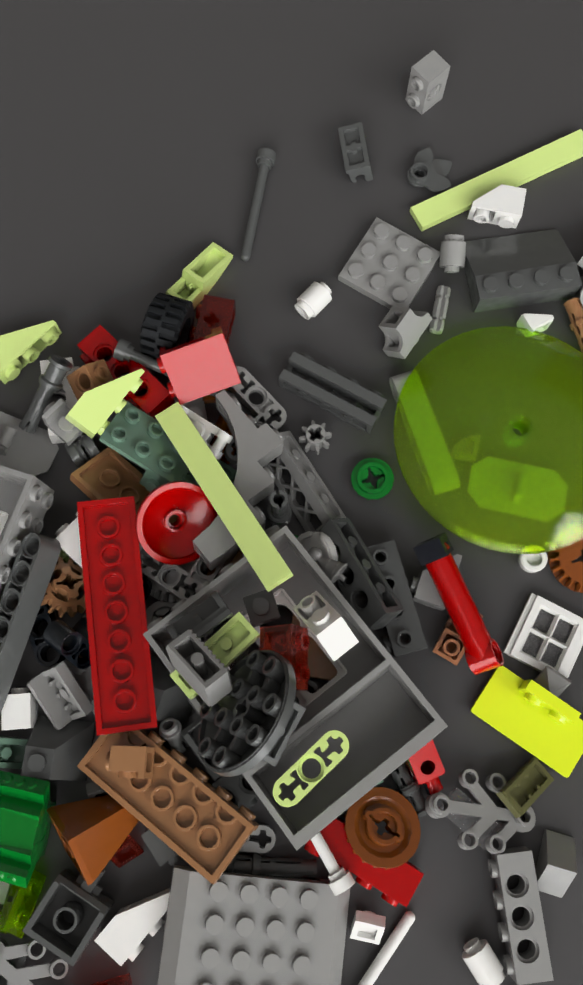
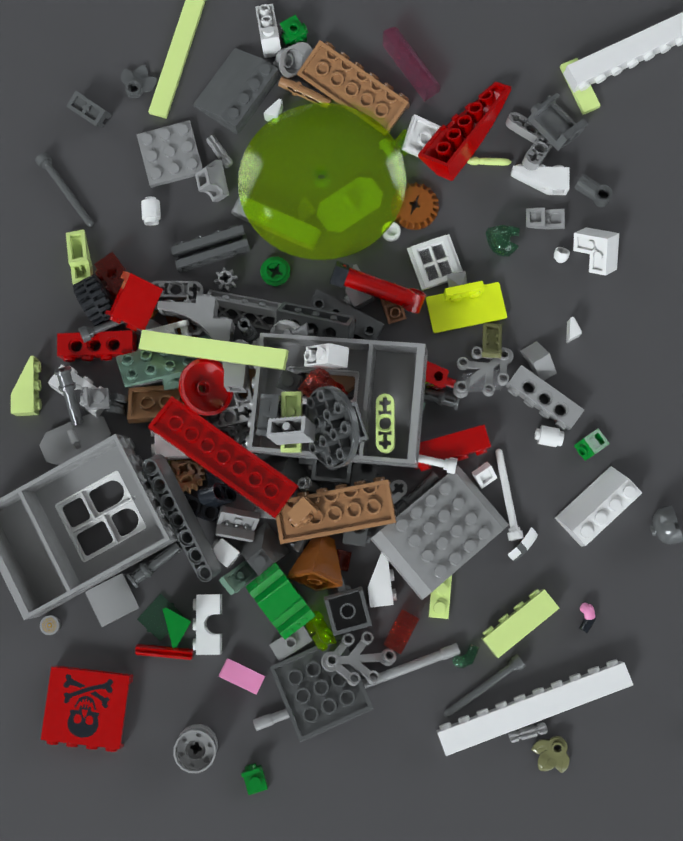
camera: 40 degrees left, 5 degrees up
yellowish green slope [65,368,145,439] -> none
medium nougat brick [66,359,114,401] -> none
dark orange gear [344,787,421,870] -> none
light grey brick [405,50,451,115] -> none
light grey brick [439,234,467,273] -> none
white slope [467,184,527,229] -> none

